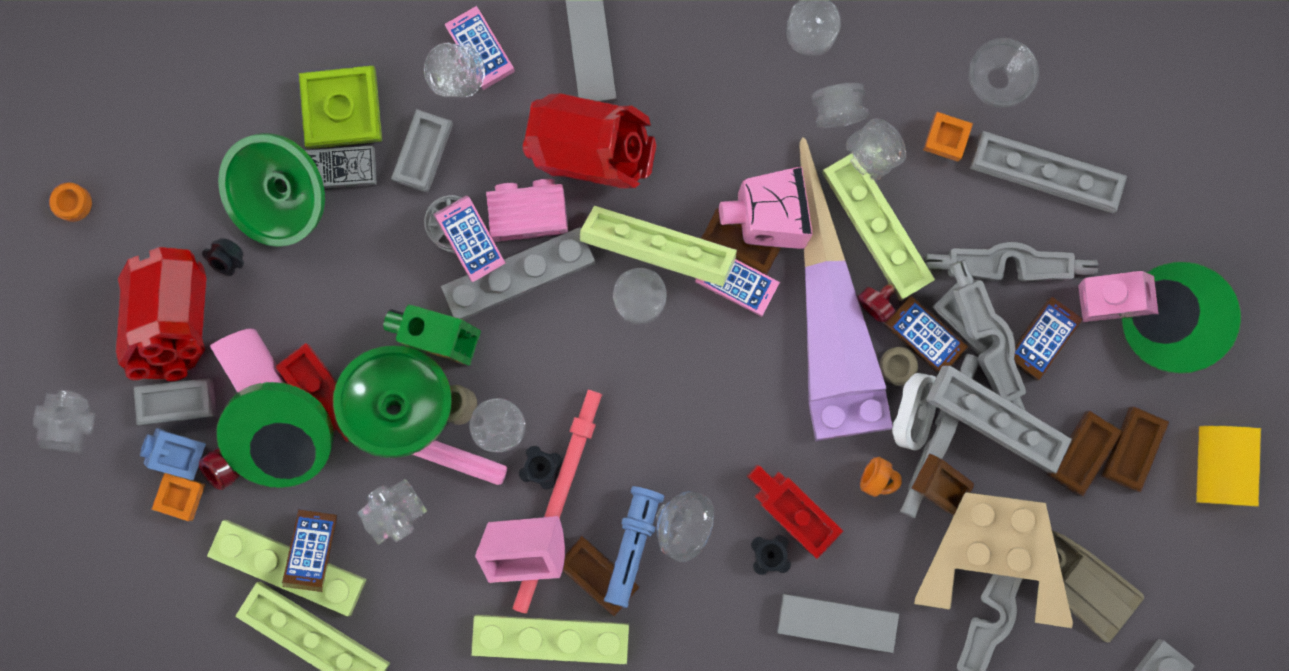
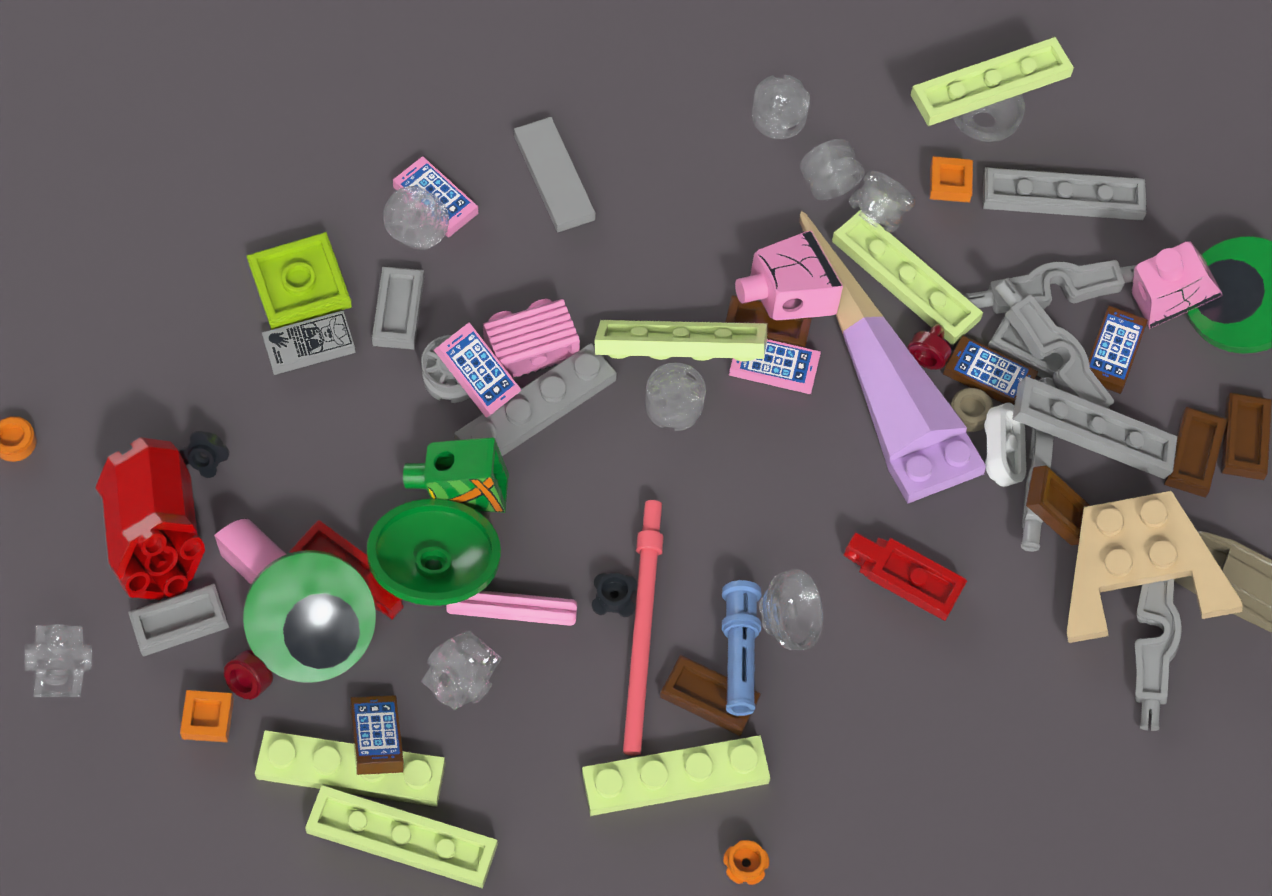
camera: 20 degrees left, 20 degrees down
medium blue bracket [140,428,206,480] -> none
green dish [218,133,325,246] -> none
dark tan tile [447,385,477,425] -> none
clear wheel [470,398,526,453] -> none
bright pink brick [475,516,565,583] -> none
red brick [523,93,657,188] -> none
black plate [751,535,791,575] -> none
light grey tile [777,593,899,653] -> none
orange tile [860,457,902,497] -> none
none -> yellowish green plate [911,37,1074,126]

